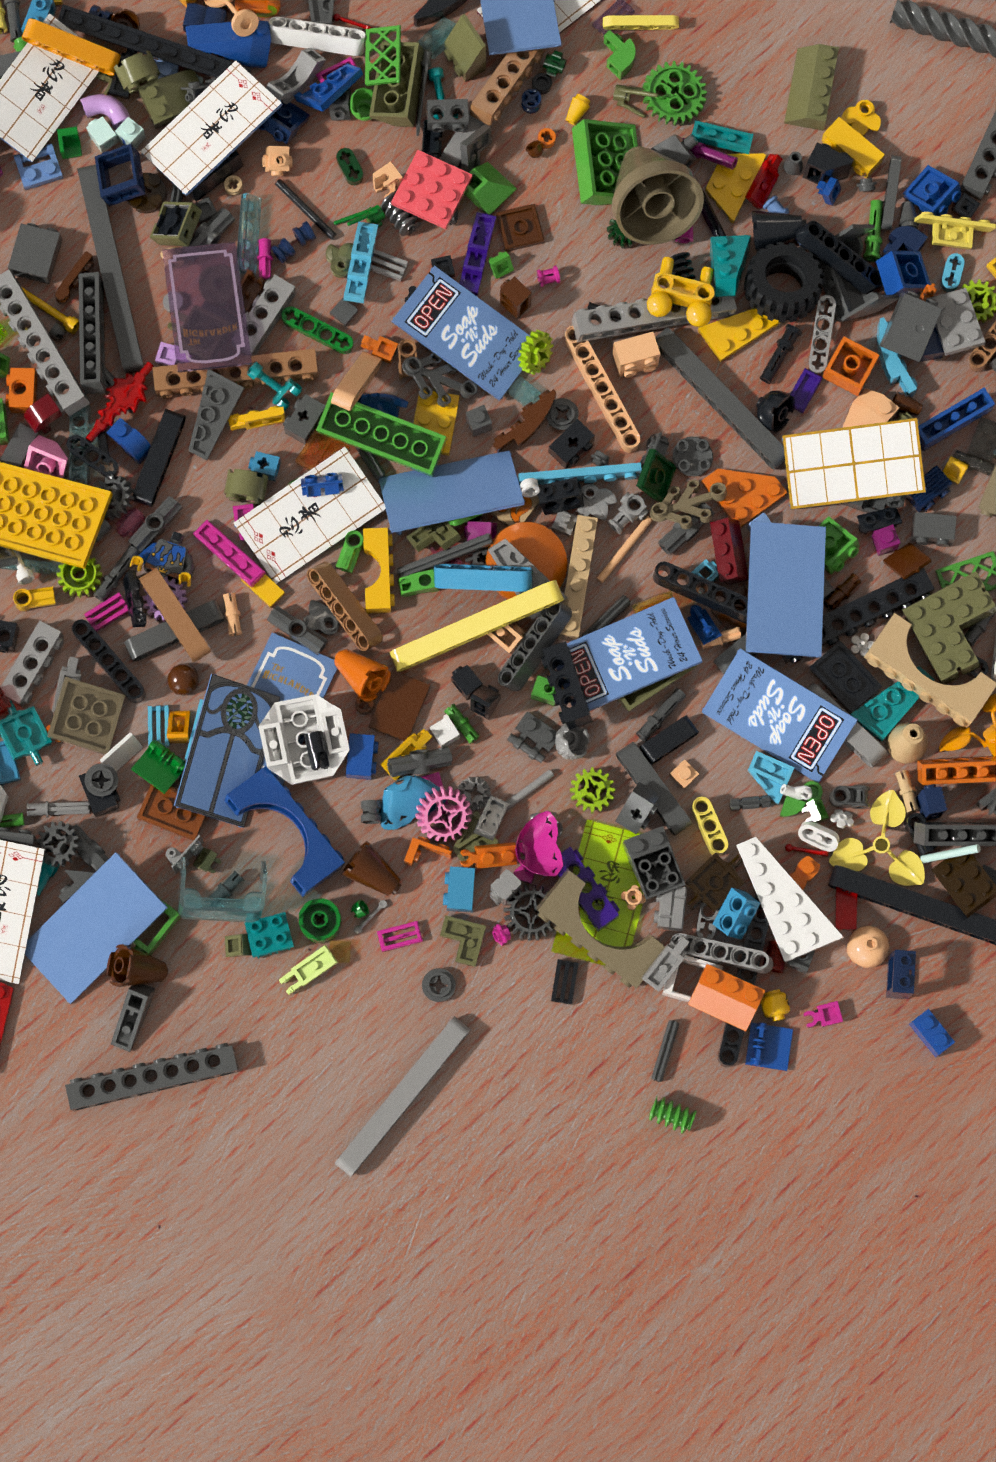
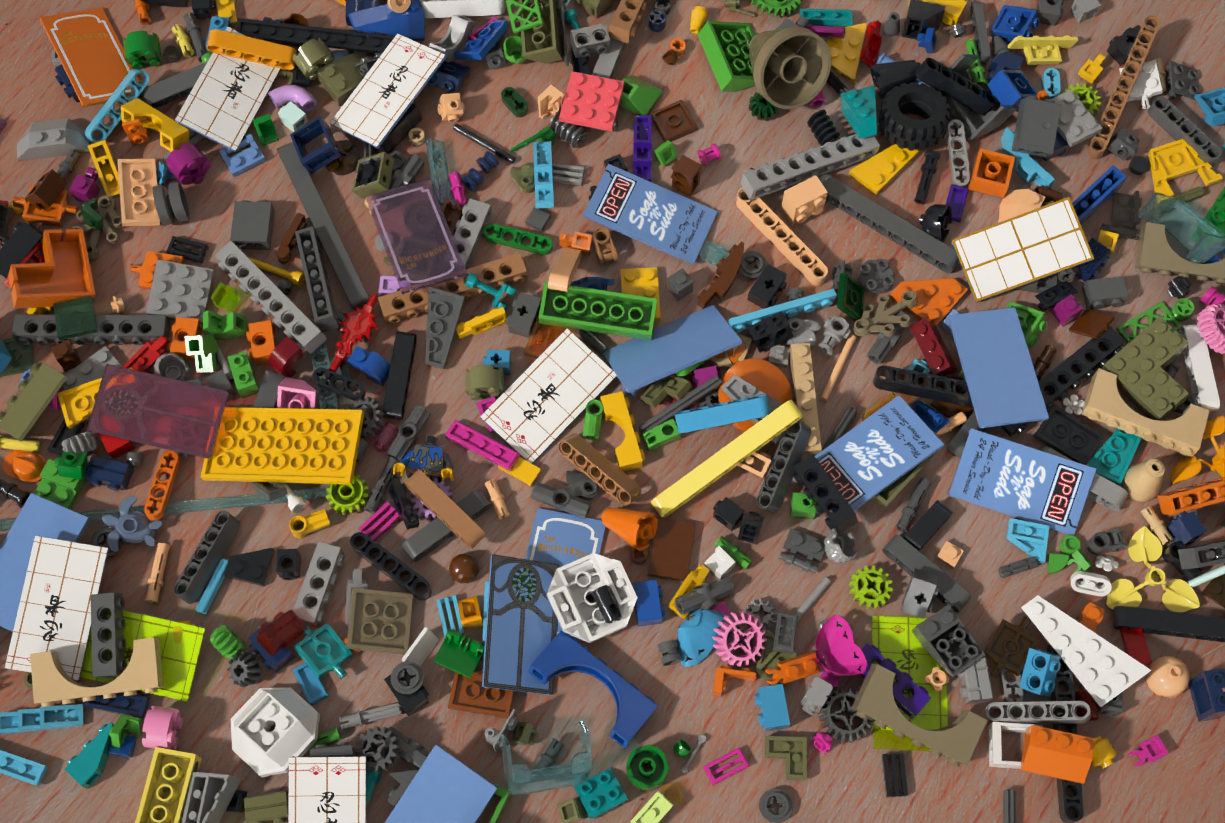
camera: 10 degrees left, 10 degrees down
light aqua brick [115,117,146,149] -> none
blue hinge [301,473,344,497] -> none
reddish brown cone [341,841,401,896] -> none
dark grey plant [402,353,478,407] -> none
dark grey plate [460,124,492,173] -> none
lime gear [518,330,554,375] -> none
white bush [520,478,540,497] -> none
light grey hinge [641,935,689,992] -> none
yellow piece [647,257,714,327] -> none
light yellow beam [691,797,728,856] -> none
blue hinge [745,1022,793,1071] -> none
white arm [780,784,813,800] -> none
red hinge [785,844,829,857] -> none
black tile [952,193,980,218] -> none

